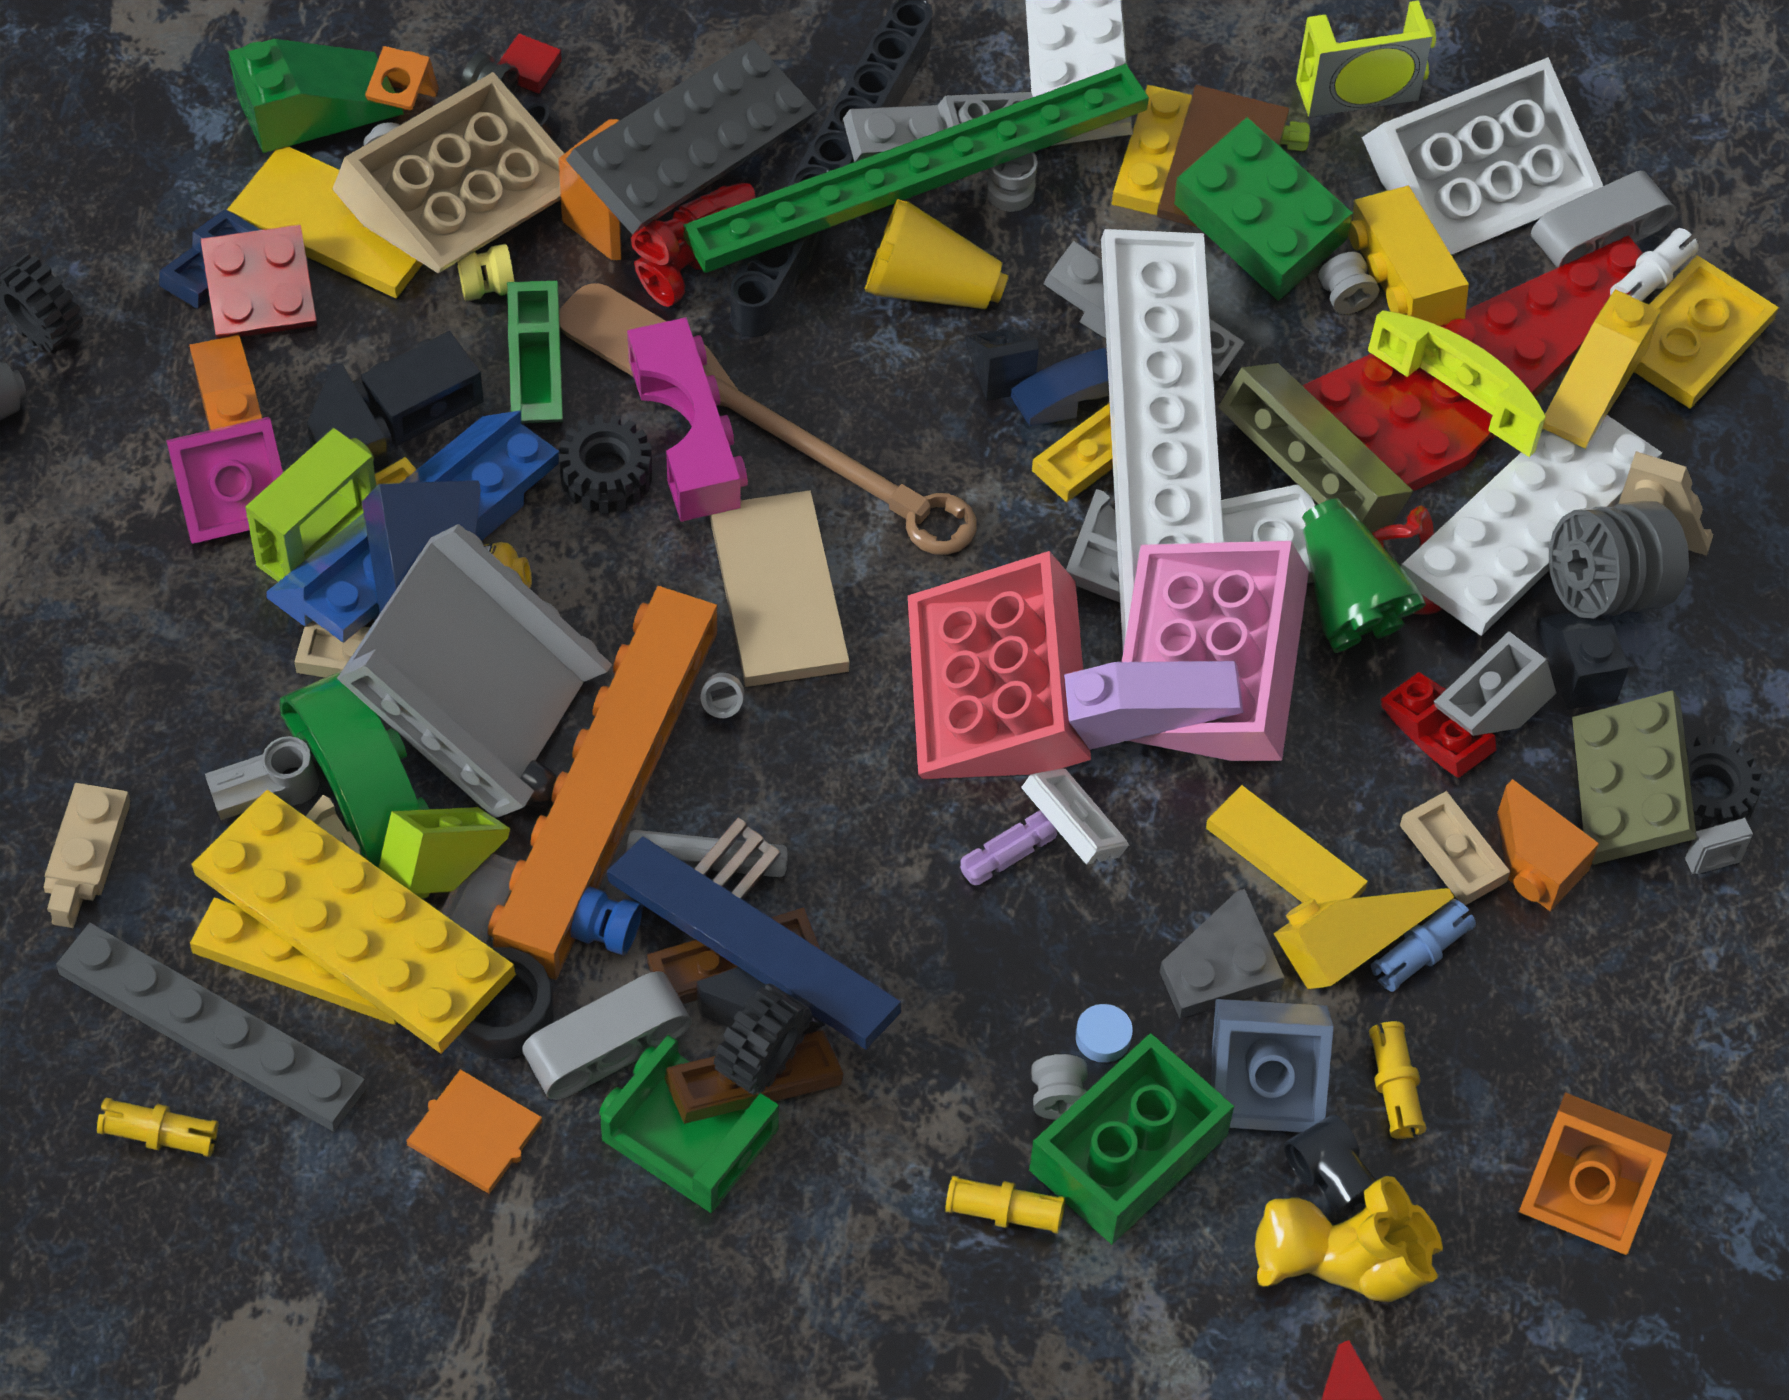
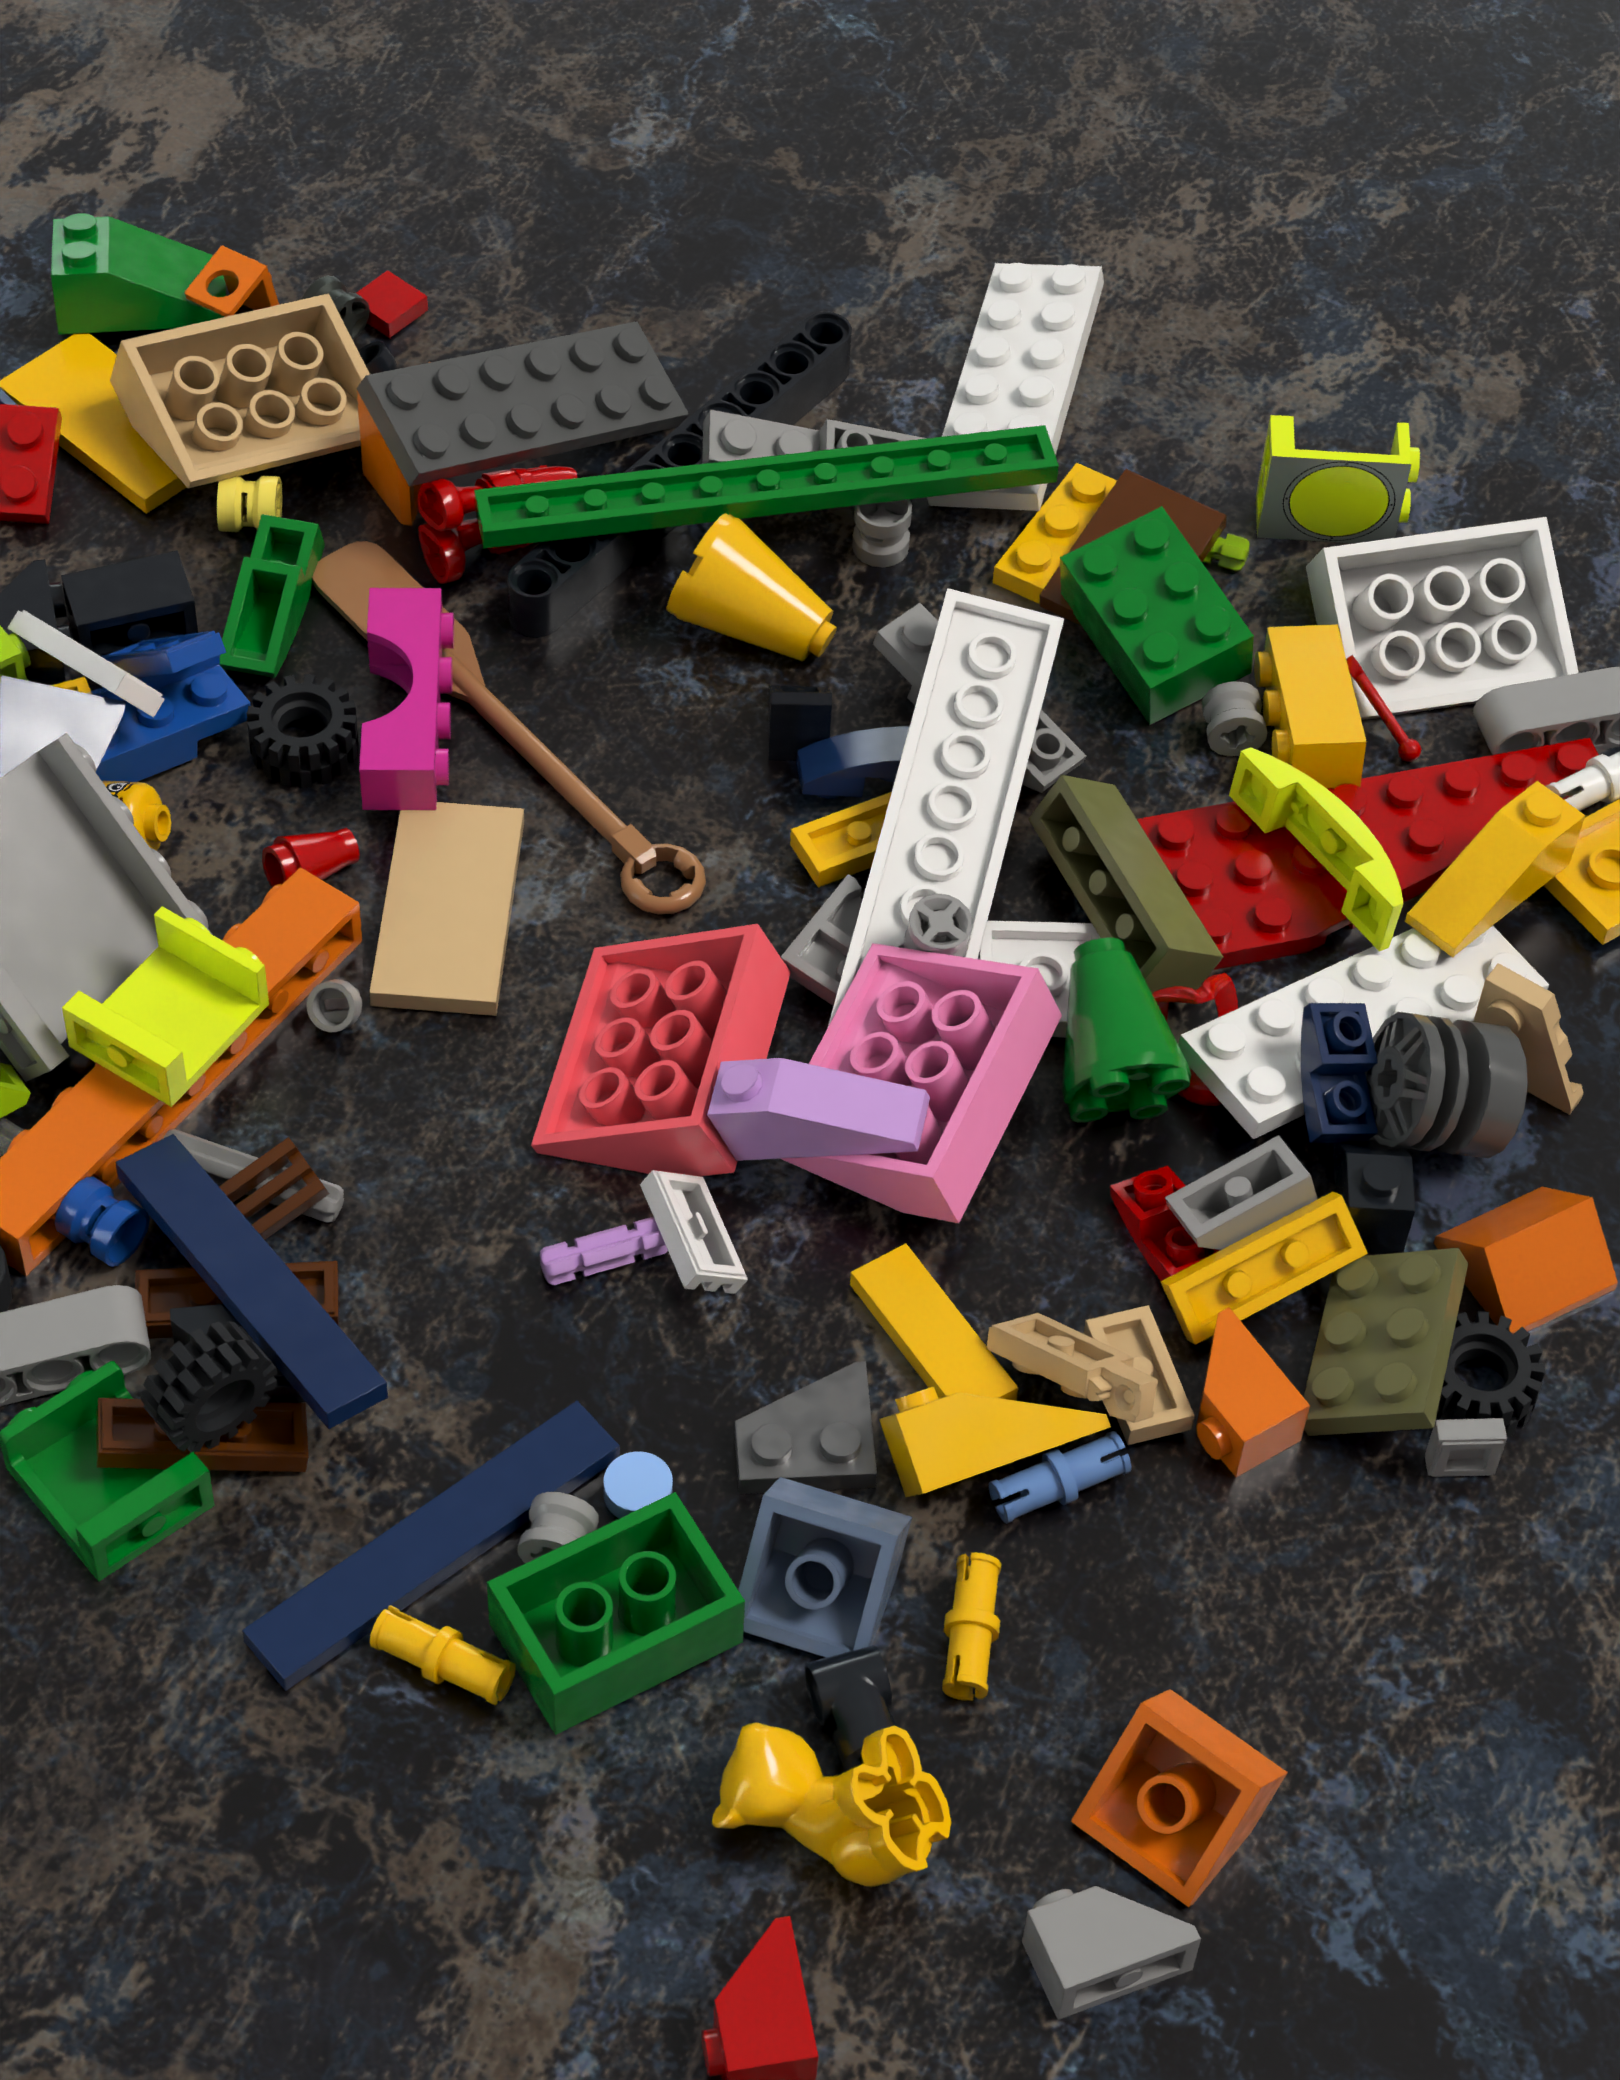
camera: 15 degrees right, 5 degrees down
none -> white tile [7,610,165,718]
none -> neon yellow panel [62,906,269,1107]
none -> blue tile [102,631,227,678]
none -> dark blue tile [242,1400,620,1691]
none -> red cone [262,828,360,888]
none -> light grey wheel [904,894,972,957]
none -> tan hinge [986,1313,1158,1423]
none -> light grey slope [1022,1886,1201,2020]
none -> yellow plate [1161,1192,1368,1345]
none -> dark blue slope [1301,1003,1378,1143]
none -> red hinge [1346,655,1421,762]
none -> orange slope [1434,1187,1618,1334]

